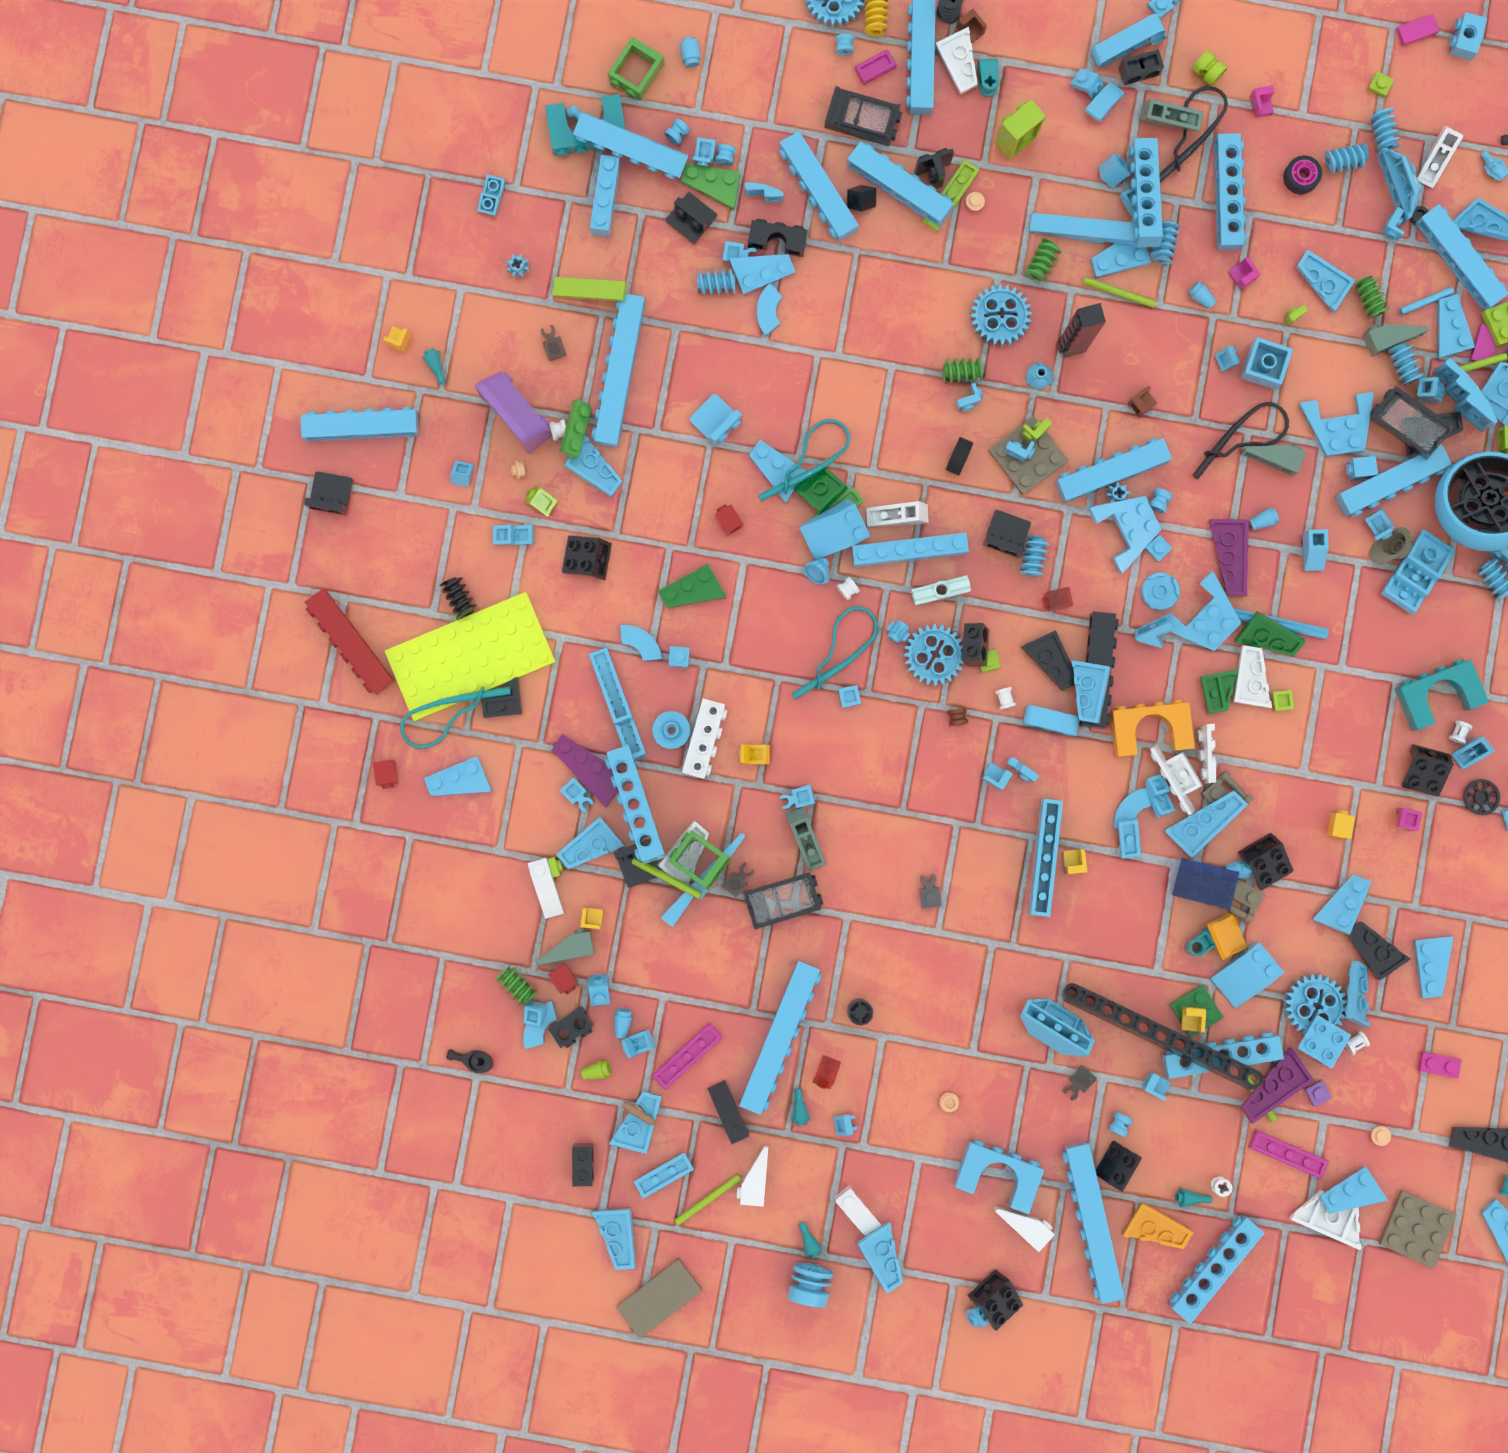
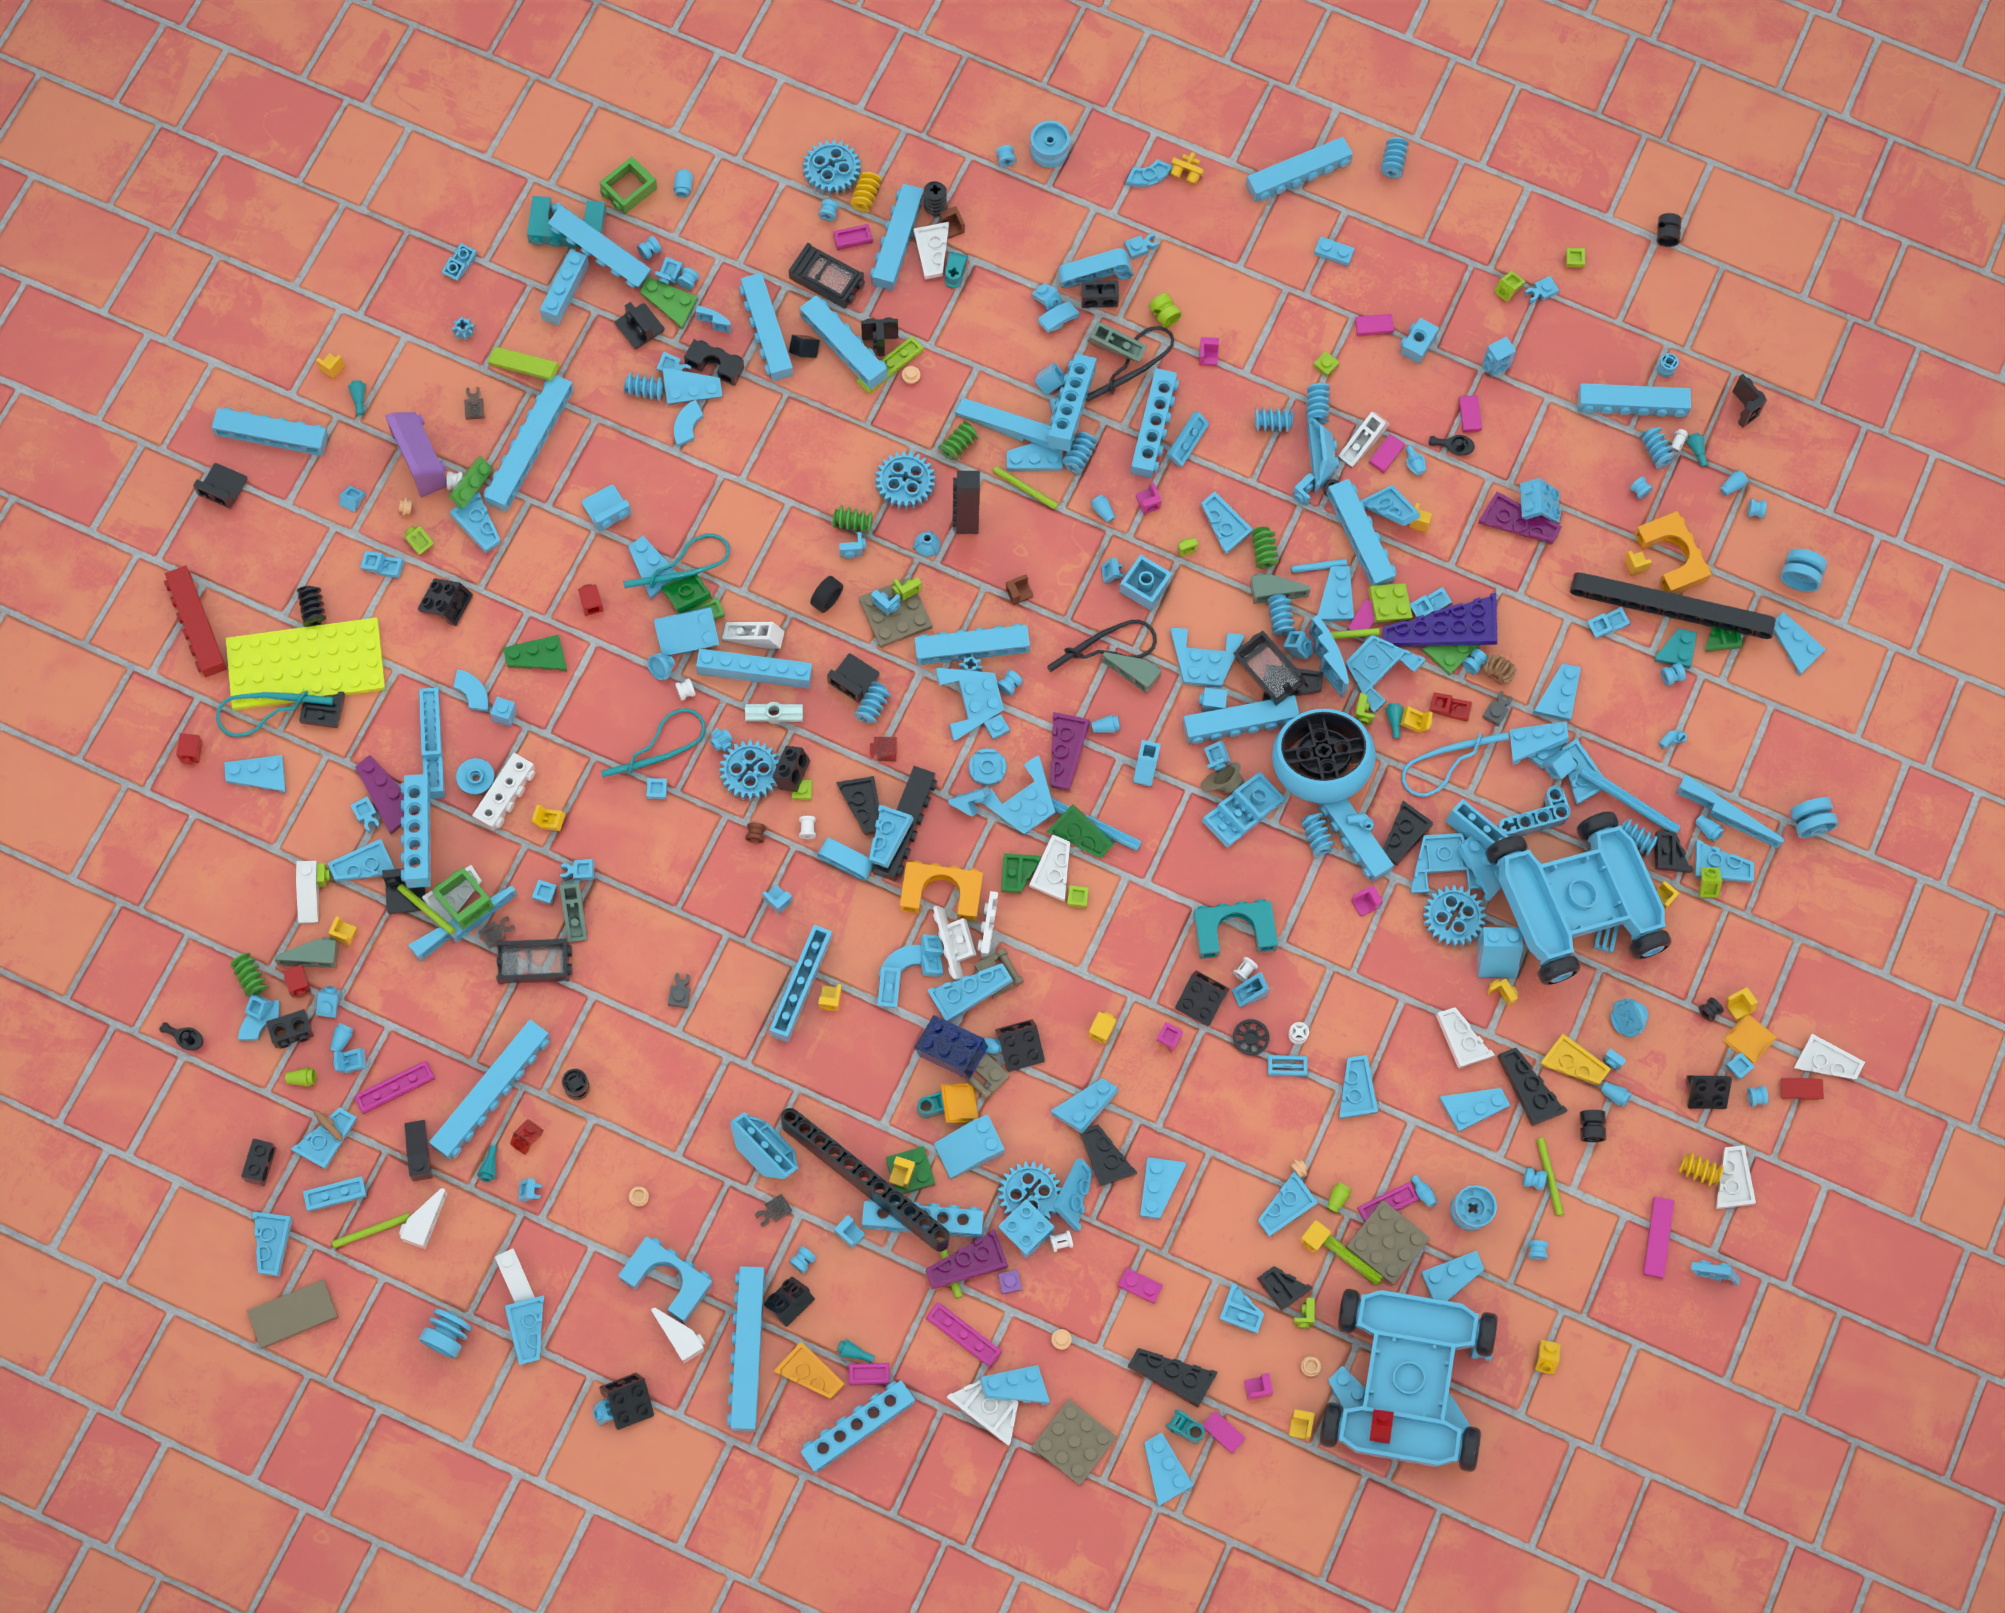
camera: 15 degrees right, 15 degrees down
teal cone [798,1222,823,1259] -> none
lime brick [995,99,1046,161] -> none
medium azure plate [1006,757,1039,783] -> none
white bush [1210,1176,1232,1197] -> none
wheel [1283,155,1322,195] -> none
none -> medium azure plate [532,880,558,905]
none -> dark pink tile [849,1363,890,1385]
none -> medium azure plate [1167,412,1209,467]
none -> dark pink tile [1369,434,1405,473]

